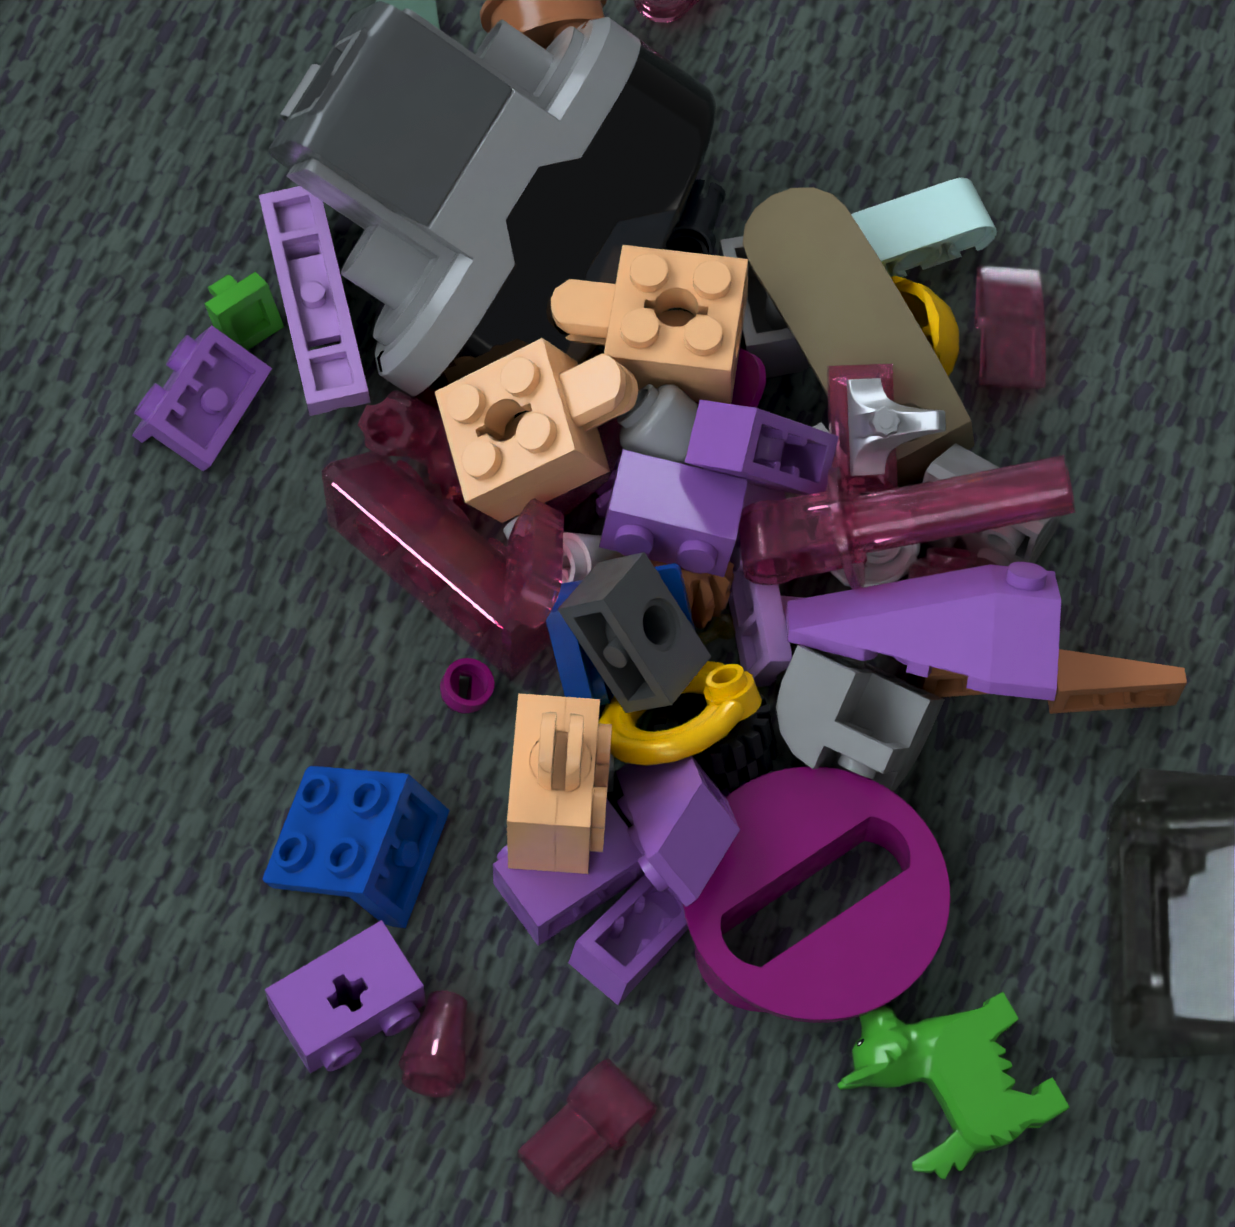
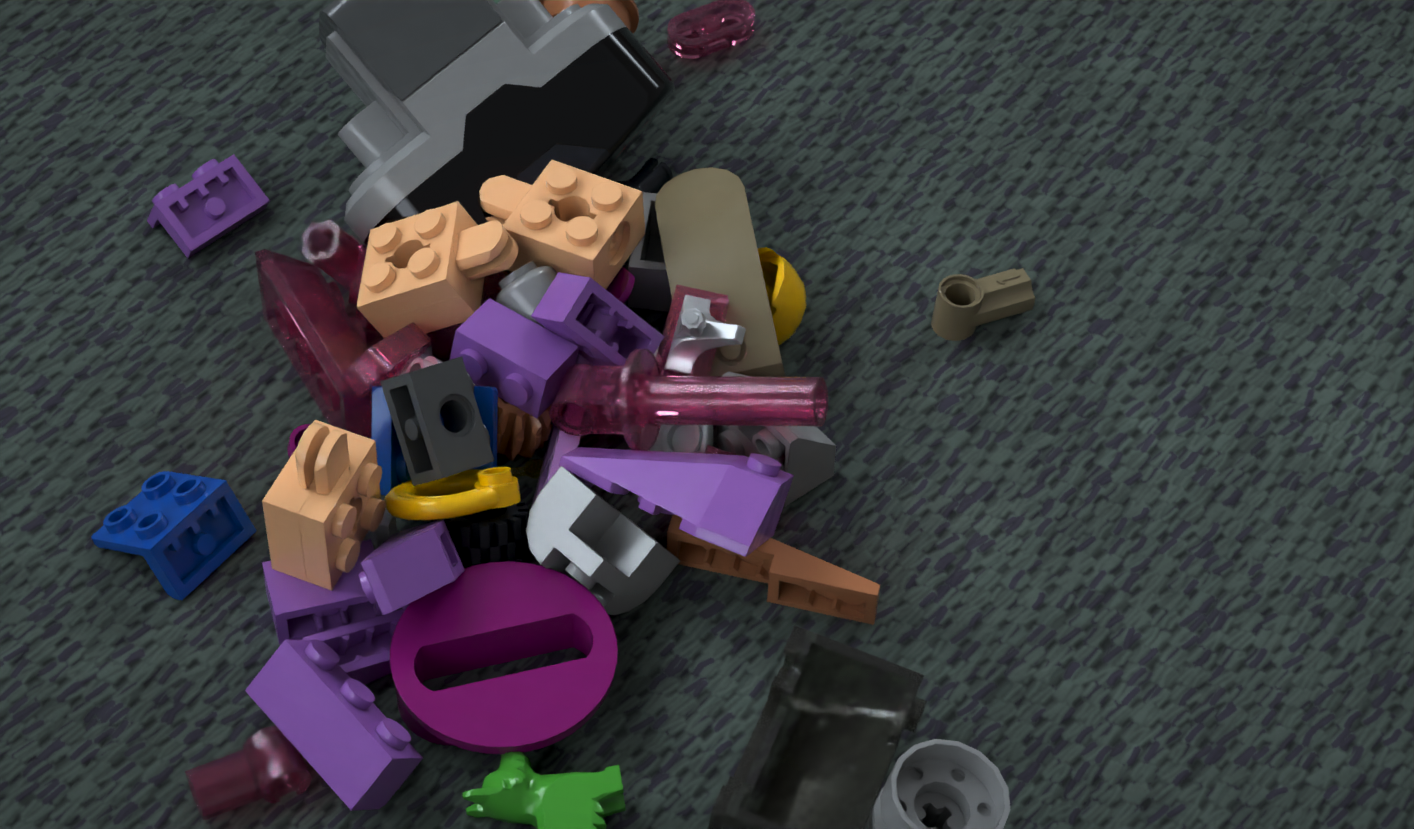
camera: 20 degrees right, 15 degrees down
bright green tile [204,272,284,350] -> none
lavender hinge [259,186,371,416] -> none
medium lavender brick [265,920,426,1074] -> none
clear pink cone [399,991,468,1097] -> none
light aqua beam [851,178,997,277] -> none
clear pink slope [975,266,1046,389] -> none
none -> medium lavender brick [245,639,423,811]
none -> dark tan piece [931,268,1035,341]

